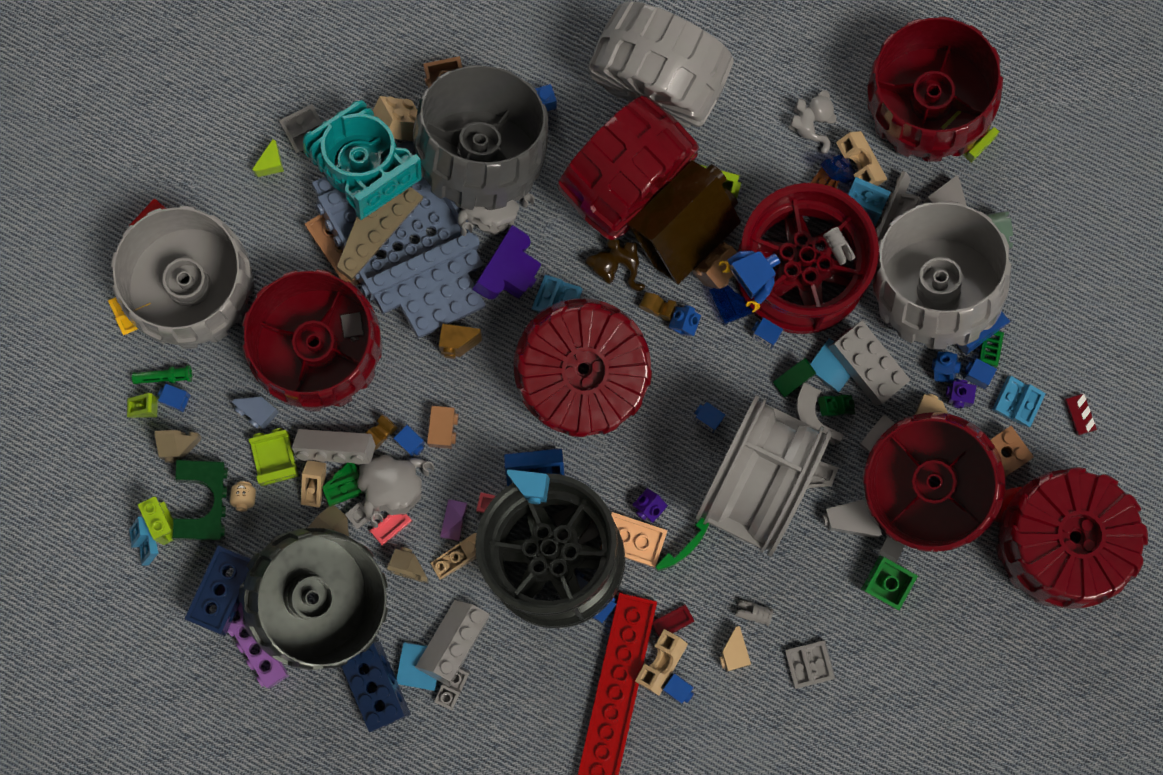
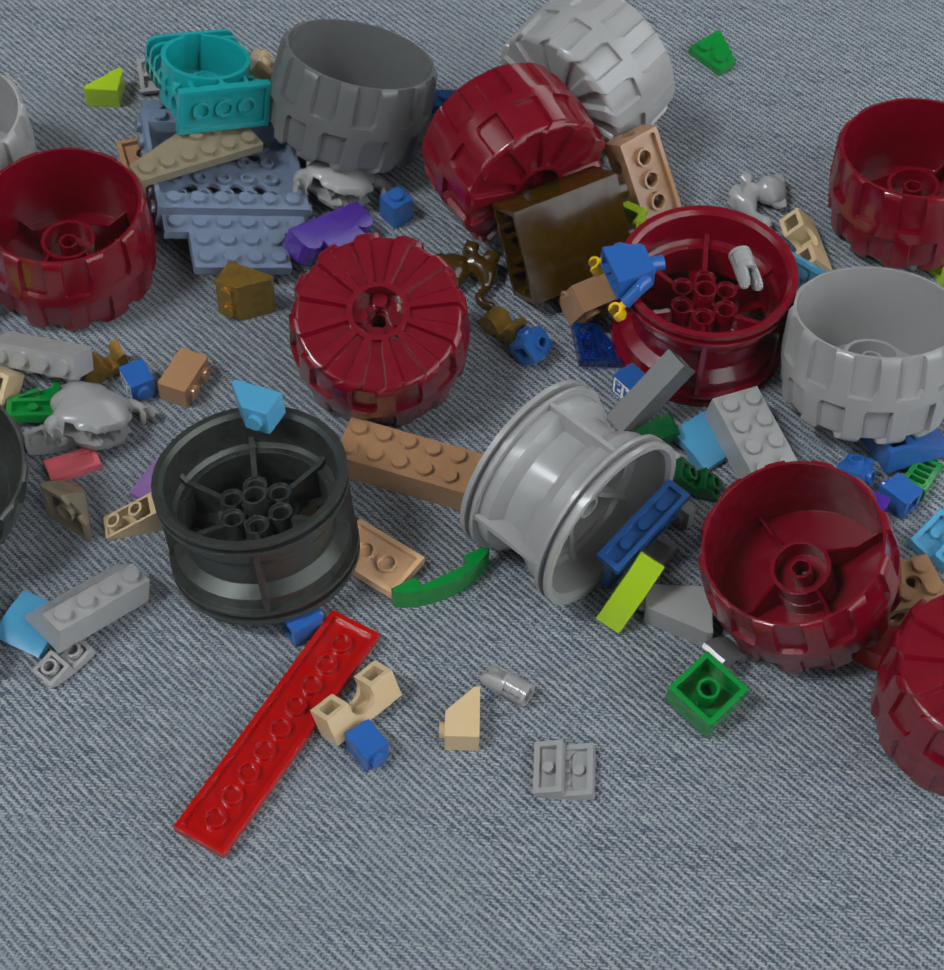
camera: 15 degrees right, 25 degrees down
dark purple brick [632,488,668,523] -> none
dark red tile [652,604,695,638] -> none
none -> medium nougat brick [340,417,483,511]
none -> blue brick [380,186,413,229]
none -> blue fence [596,479,690,590]
none -> lime slope [596,551,665,634]
none -> medium nougat brick [605,124,682,219]
none -> dark grey brick [607,349,695,432]

